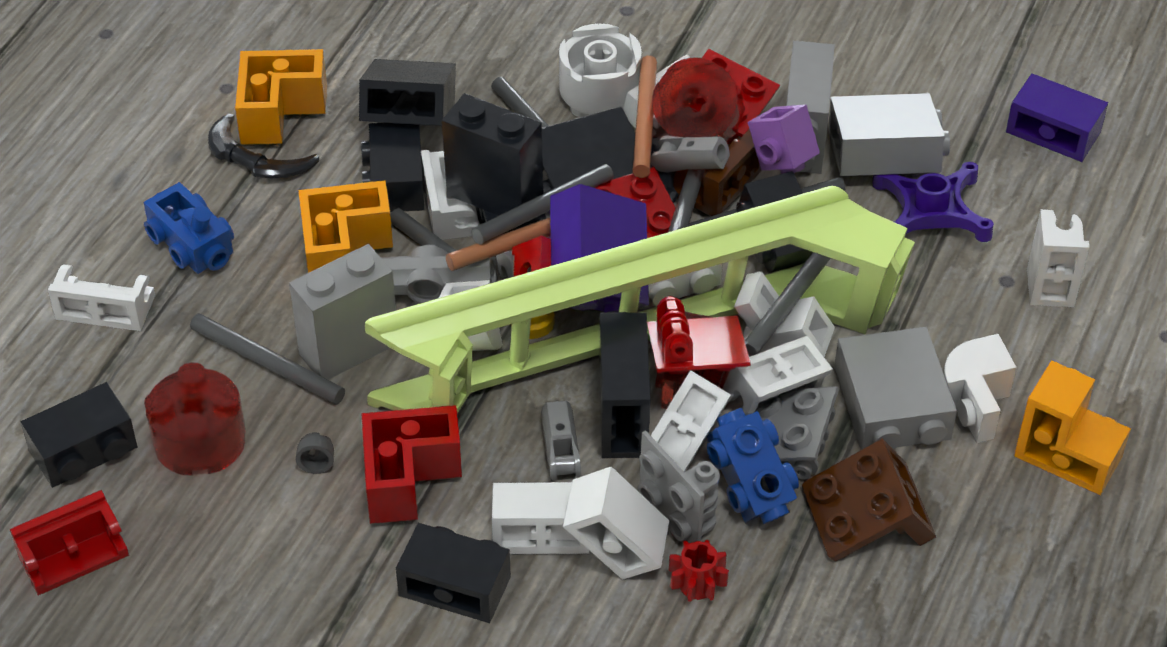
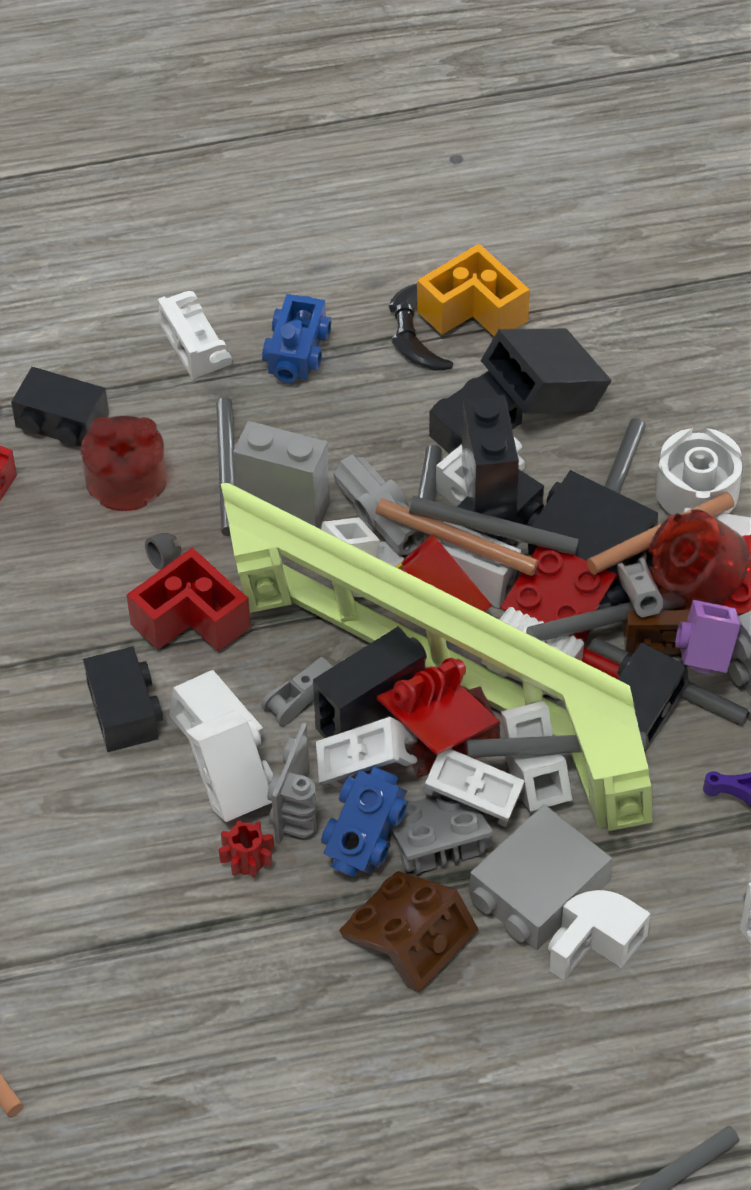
camera: 55 degrees right, 5 degrees up
light orange brick [298,180,393,273] -> none
dark purple brick [550,184,649,313] -> none
light orange brick [1014,360,1131,496] -> none

